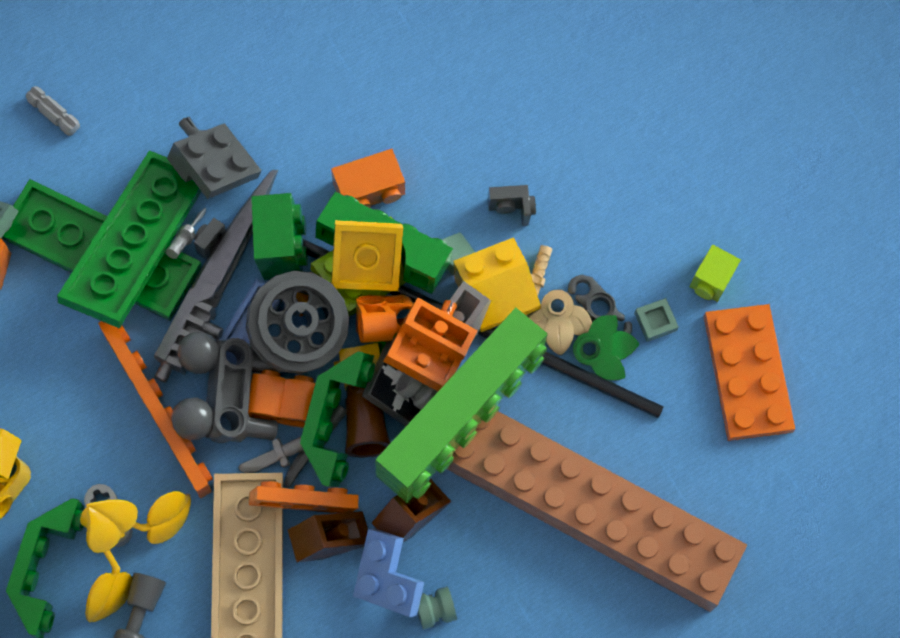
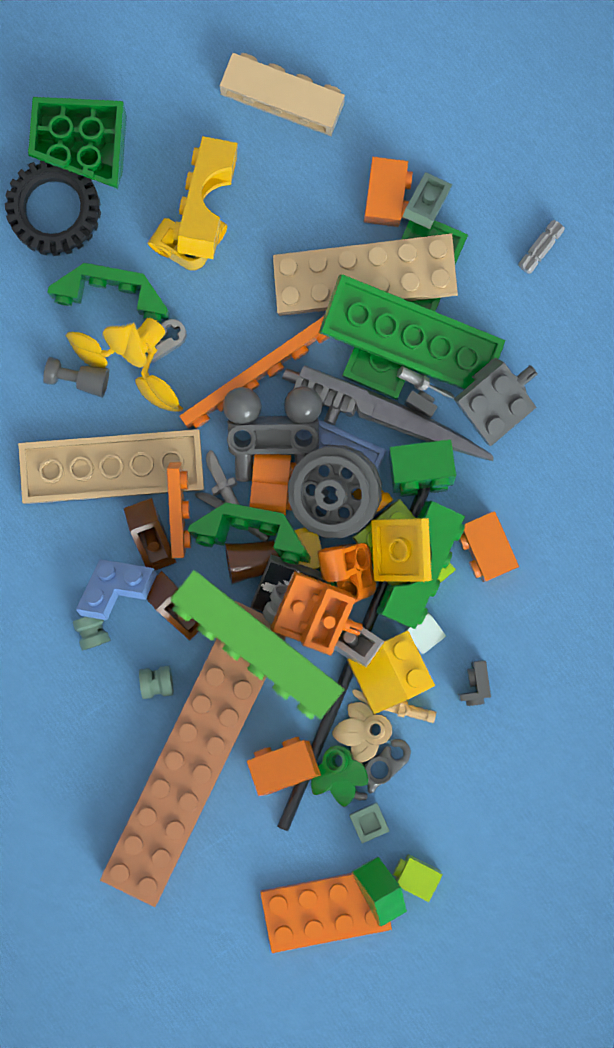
camera: 90 degrees right, 15 degrees up
none -> sand green wheel [139,666,174,699]
none -> orange brick [247,737,321,796]
none -> tan plate [273,234,458,316]
none -> green slope [351,856,407,927]

